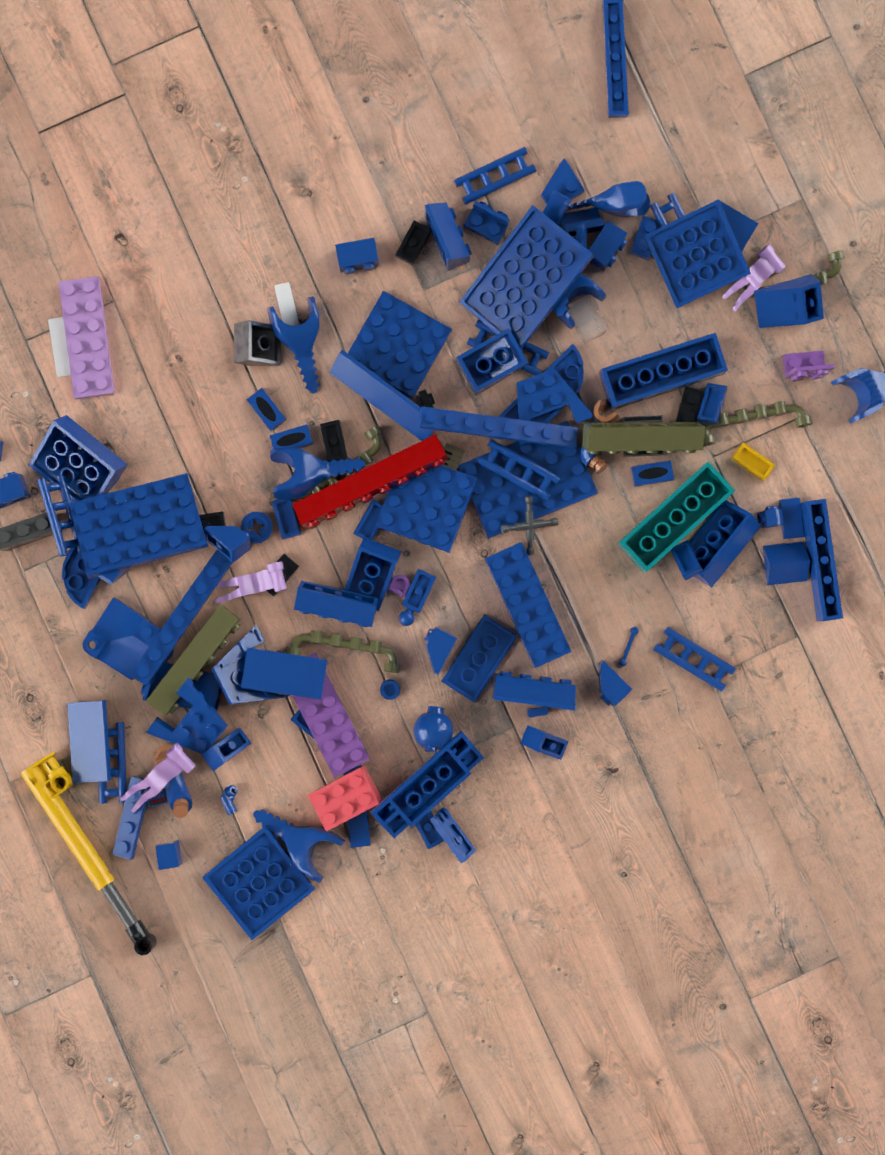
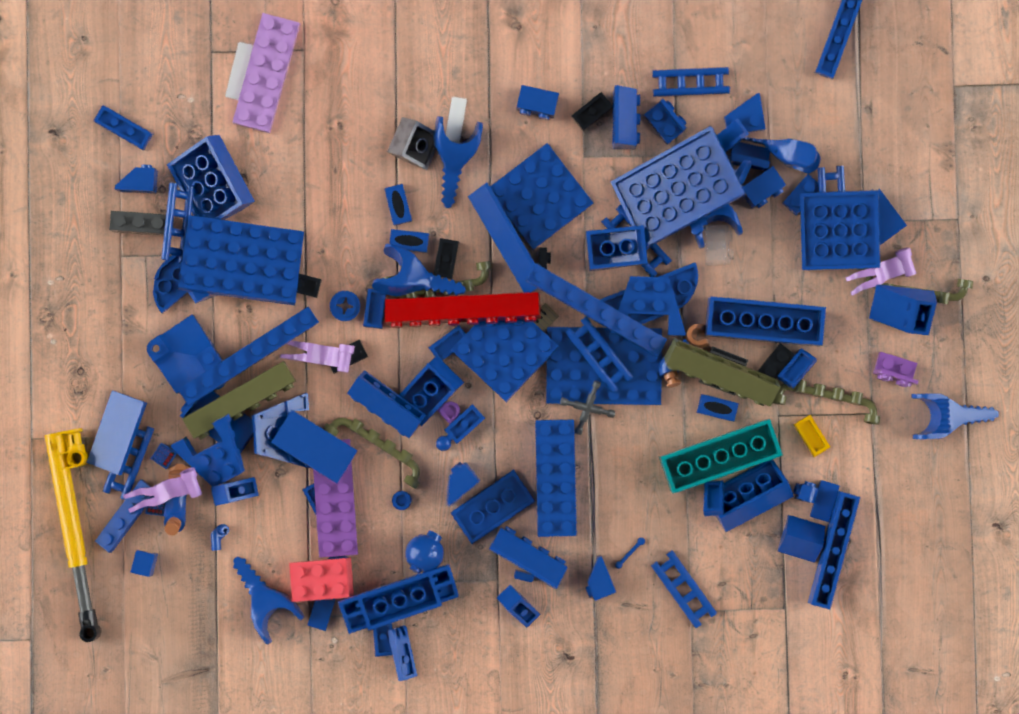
camera: 25 degrees right, 0 degrees up
blue plate [202,826,315,940] -> none
blue slope [204,526,251,563] -> none
none -> tile [150,443,177,469]

